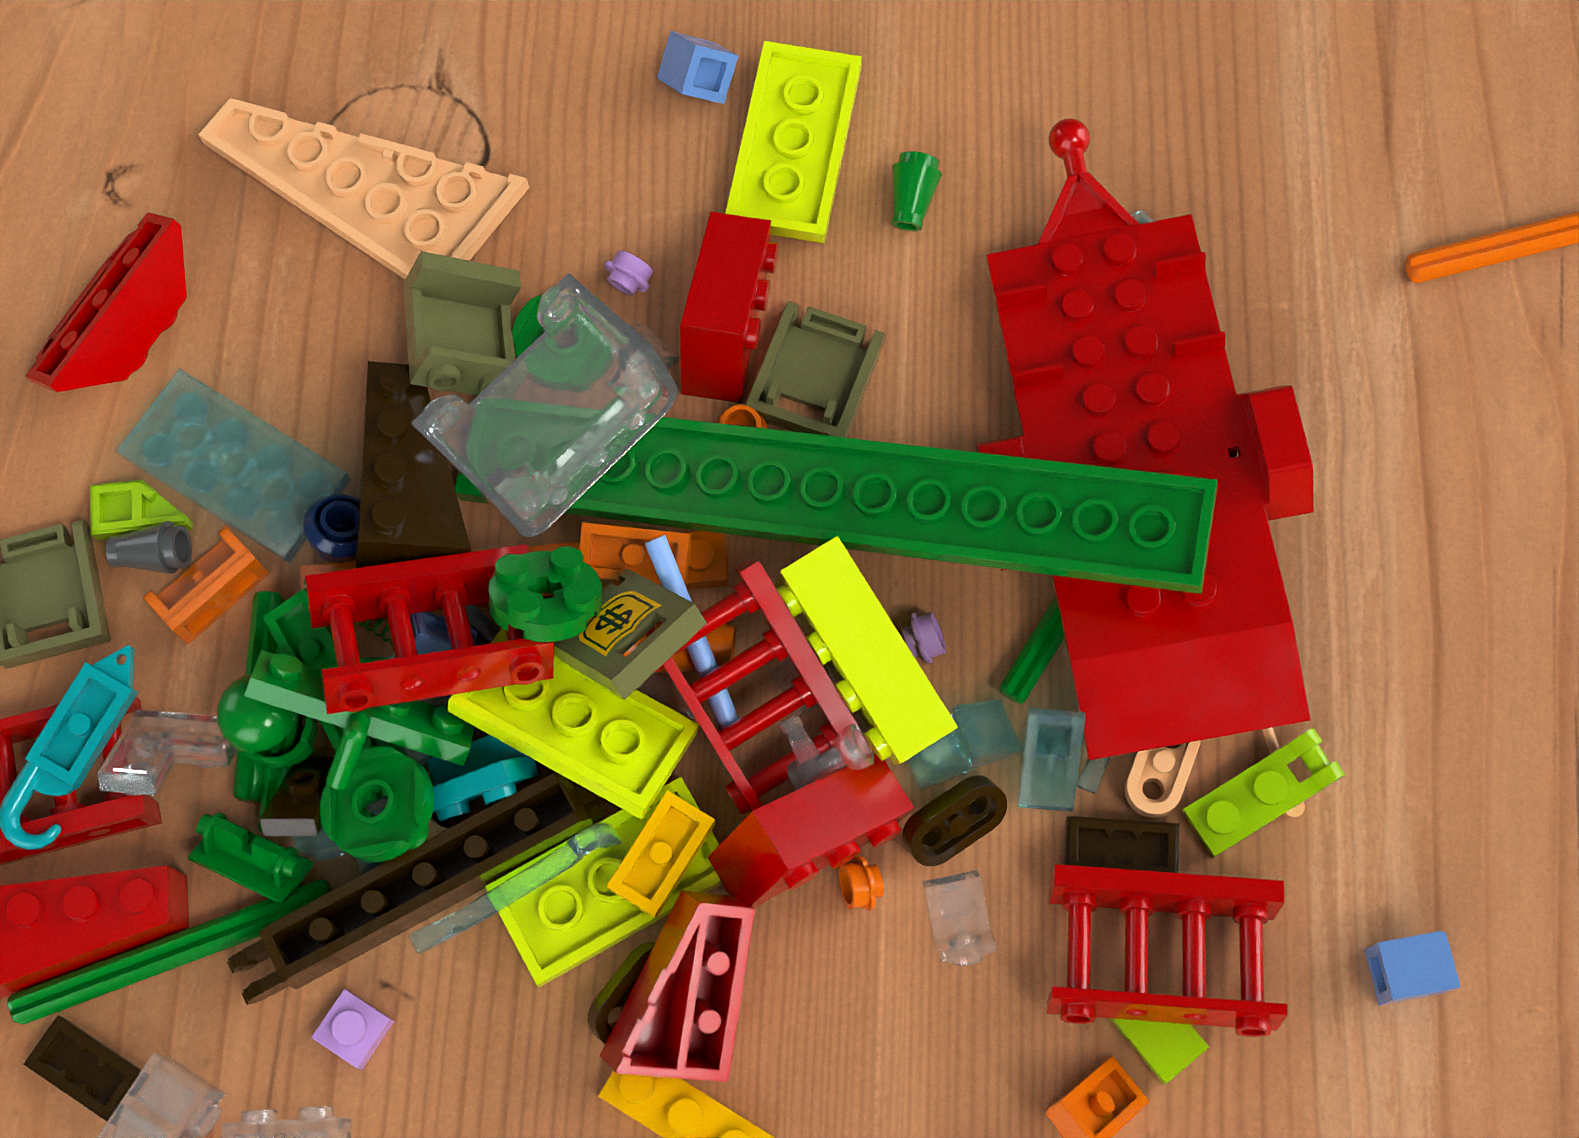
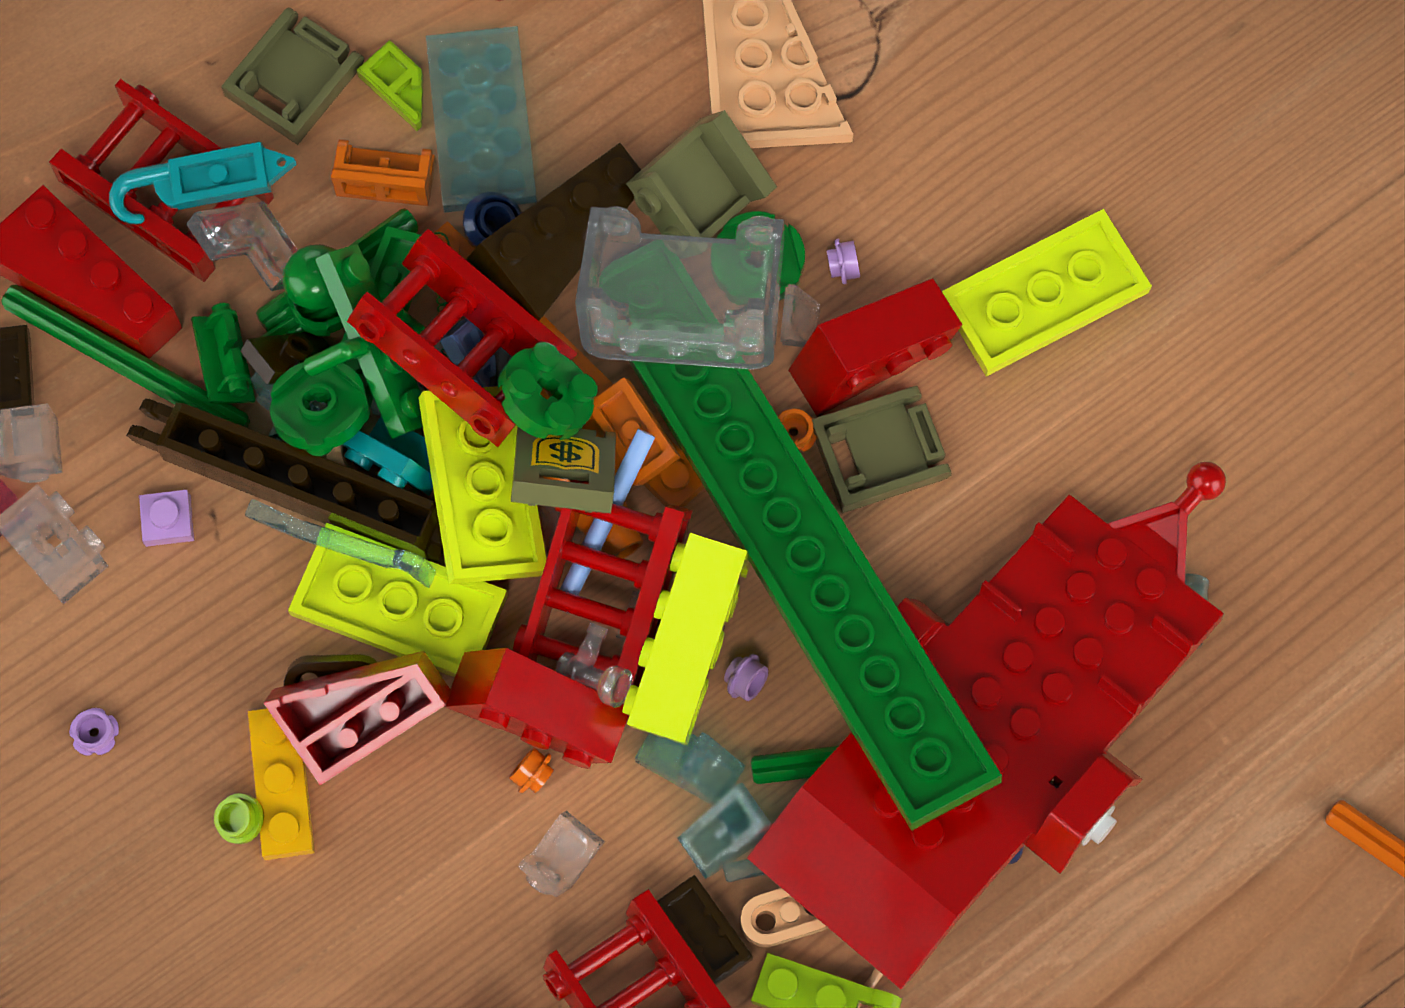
camera: 45 degrees right, 0 degrees up
dark grey cone [106,521,192,574] -> none
yellow plate [606,790,716,919] -> none
medium blue panel [657,30,738,104] -> none
green cone [892,151,942,231] -> none
dark brown plate [902,775,1007,866] -> none

